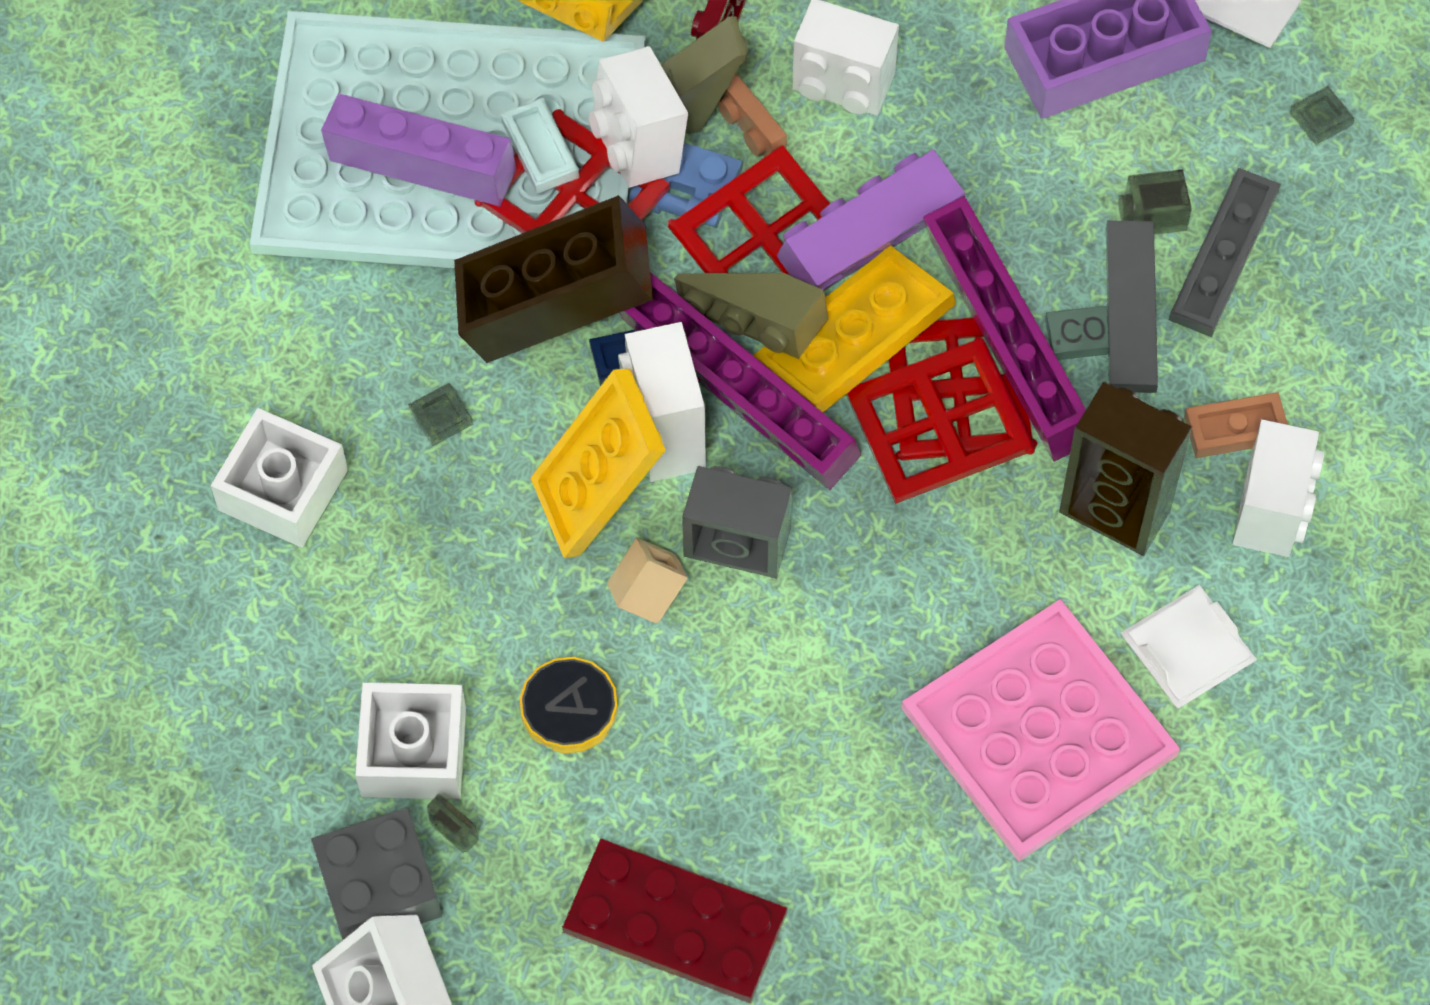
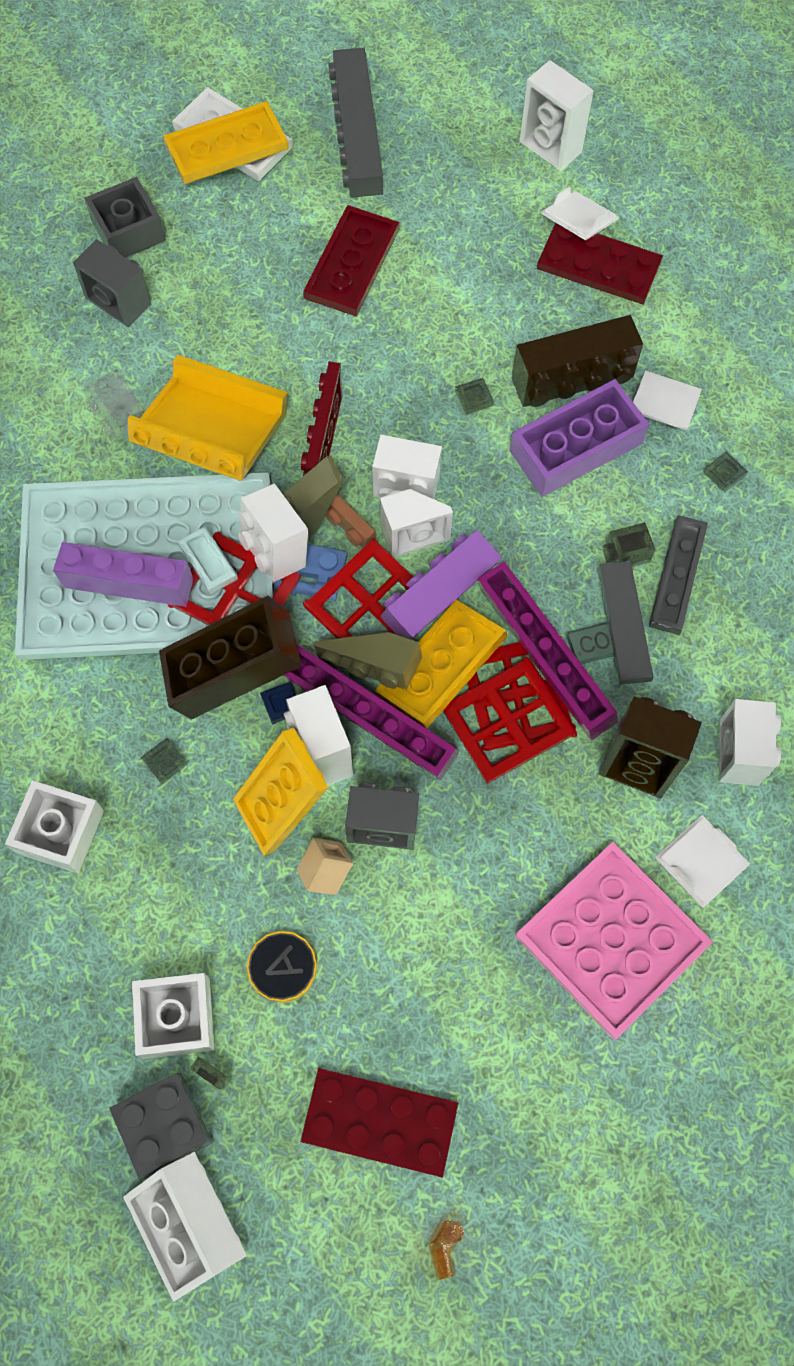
camera: 10 degrees left, 5 degrees up
nougat plate [1184,392,1288,458] -> none
none -> white slope [380,489,453,558]

